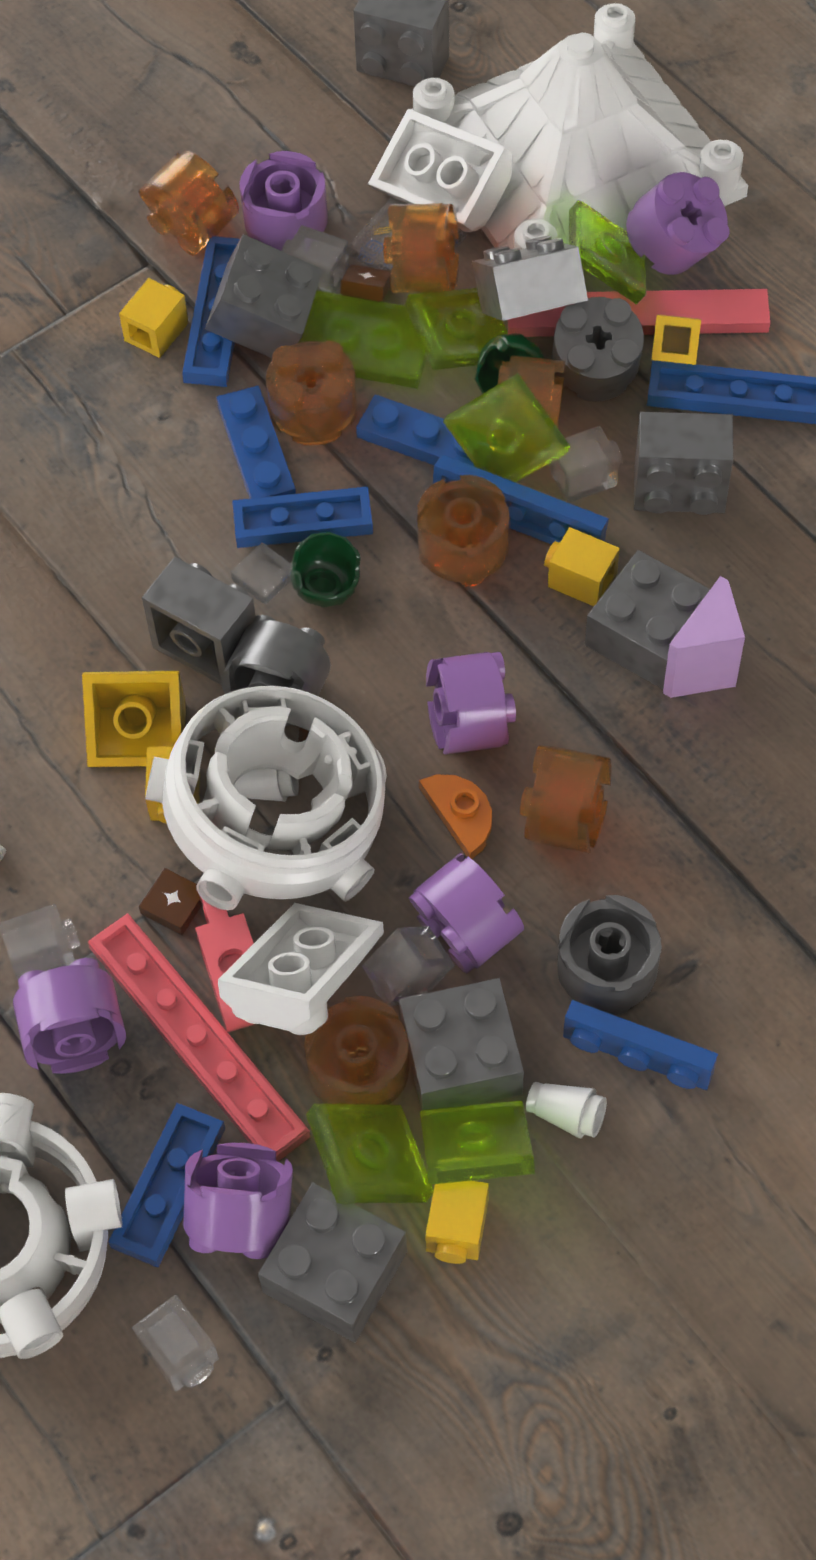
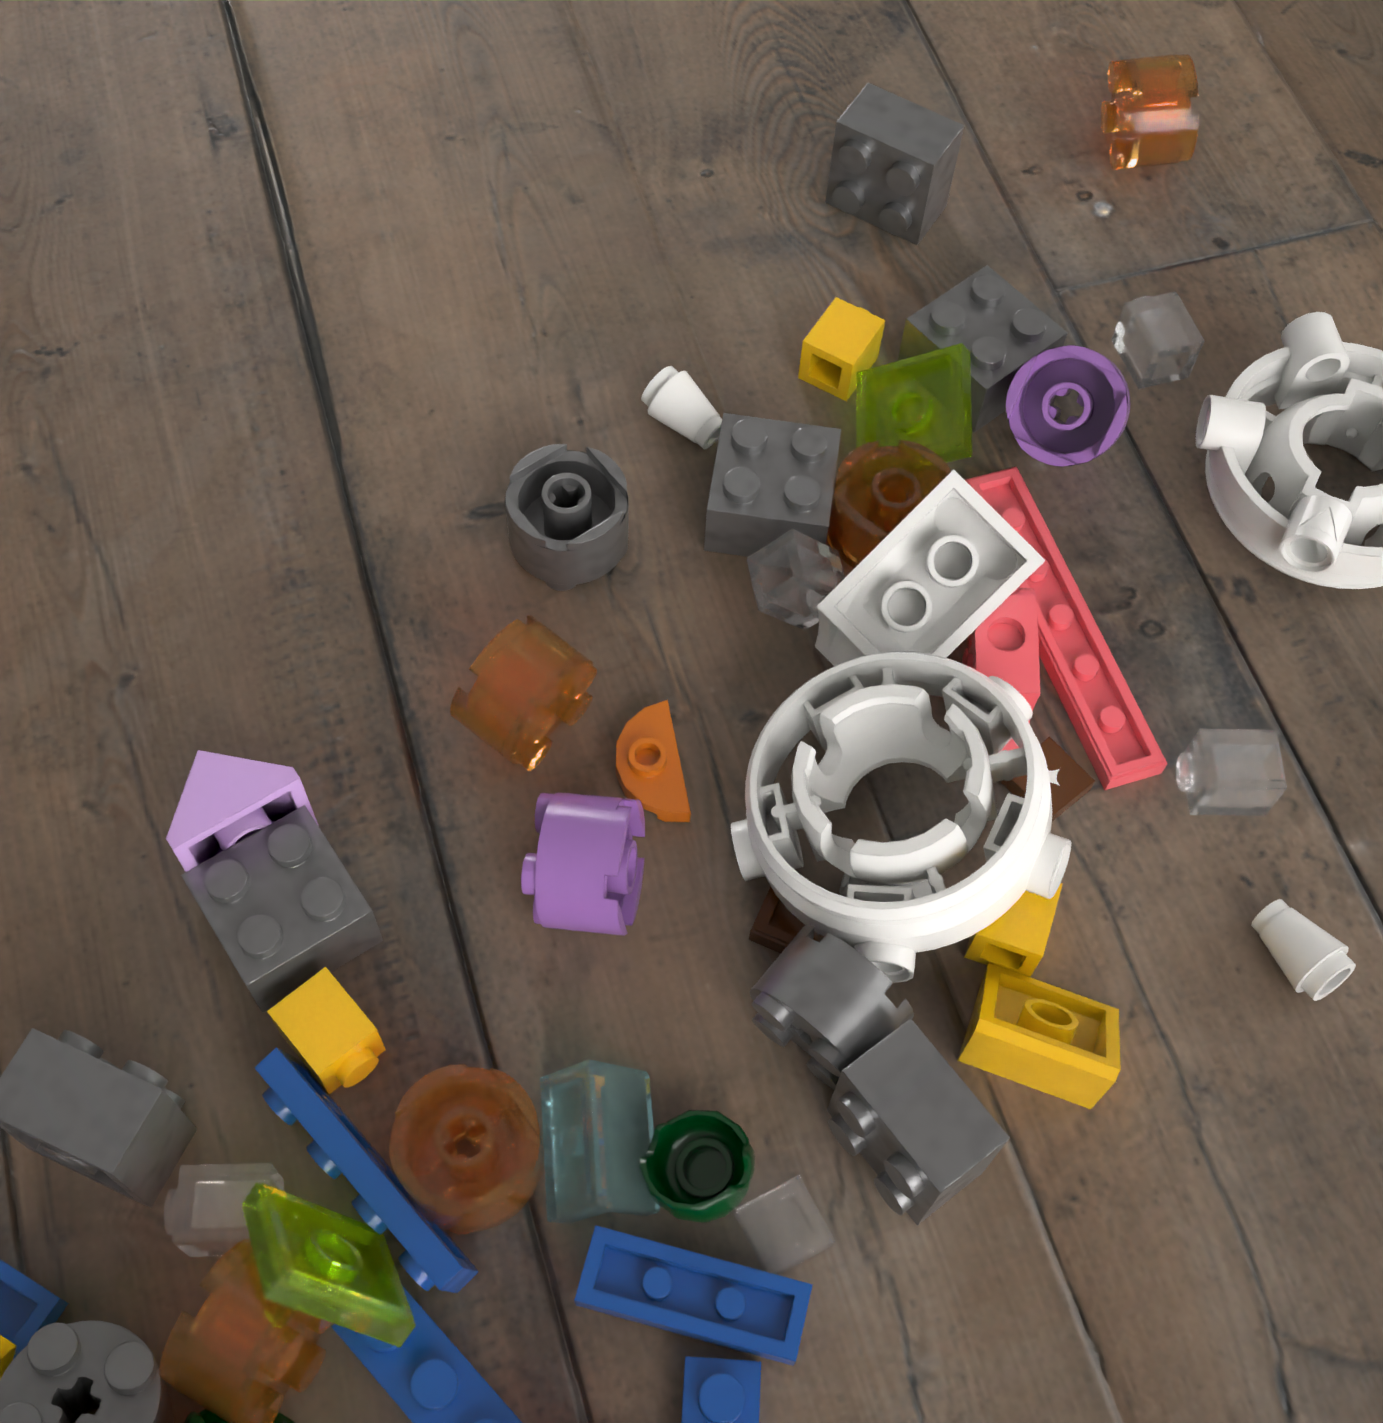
camera: 165 degrees left, 0 degrees up
medium lavender brick [13,958,126,1074] -> none
blue plate [108,1103,226,1268] -> none
medium lavender brick [409,853,524,974] -> none
clear neon green tile [420,1100,535,1185] -> none
blue plate [563,1000,718,1091] -> none
none -> clear light blue panel [540,1059,660,1224]
none -> flat silver brick [825,83,964,245]

